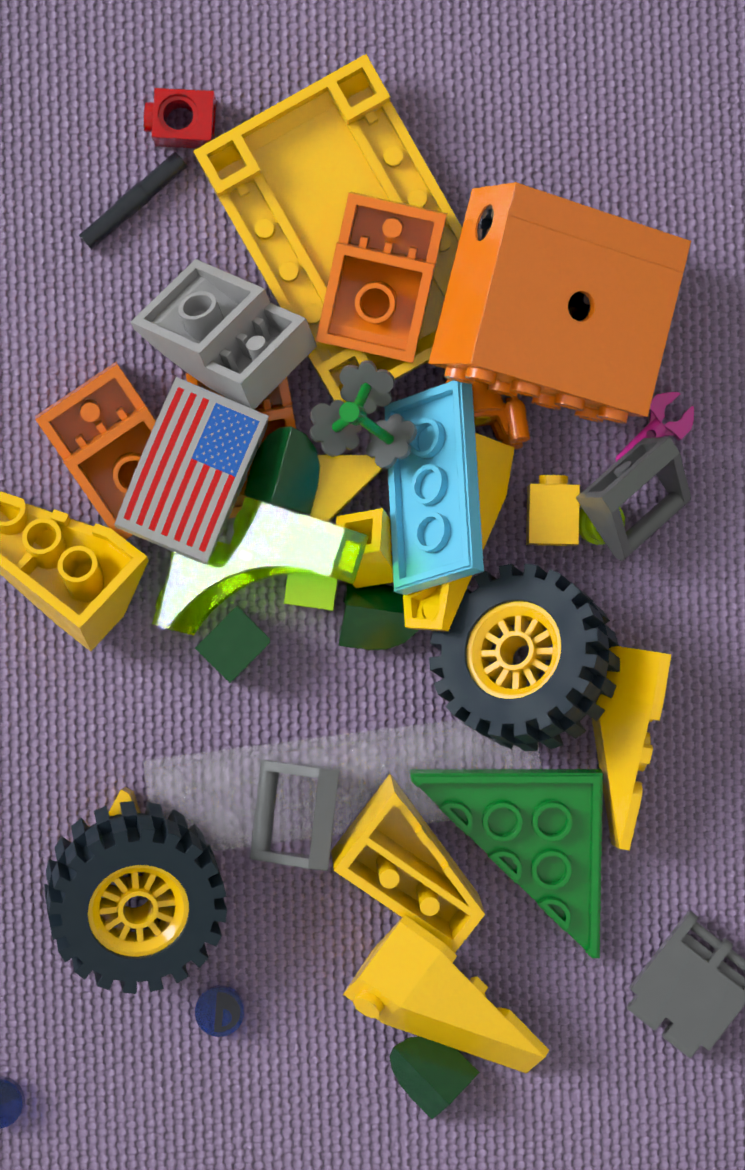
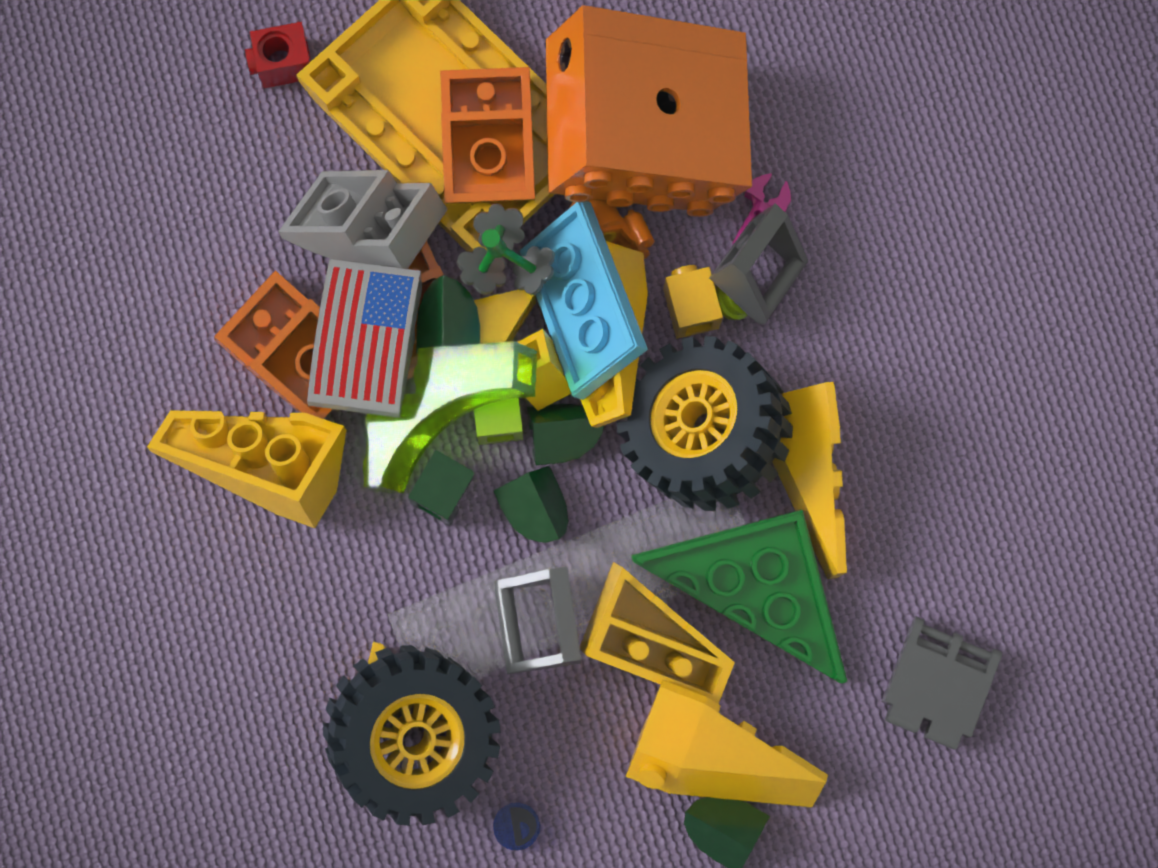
camera: 20 degrees left, 10 degrees down
black piece [79,152,188,250] -> none
none -> dark green brick [493,465,569,543]

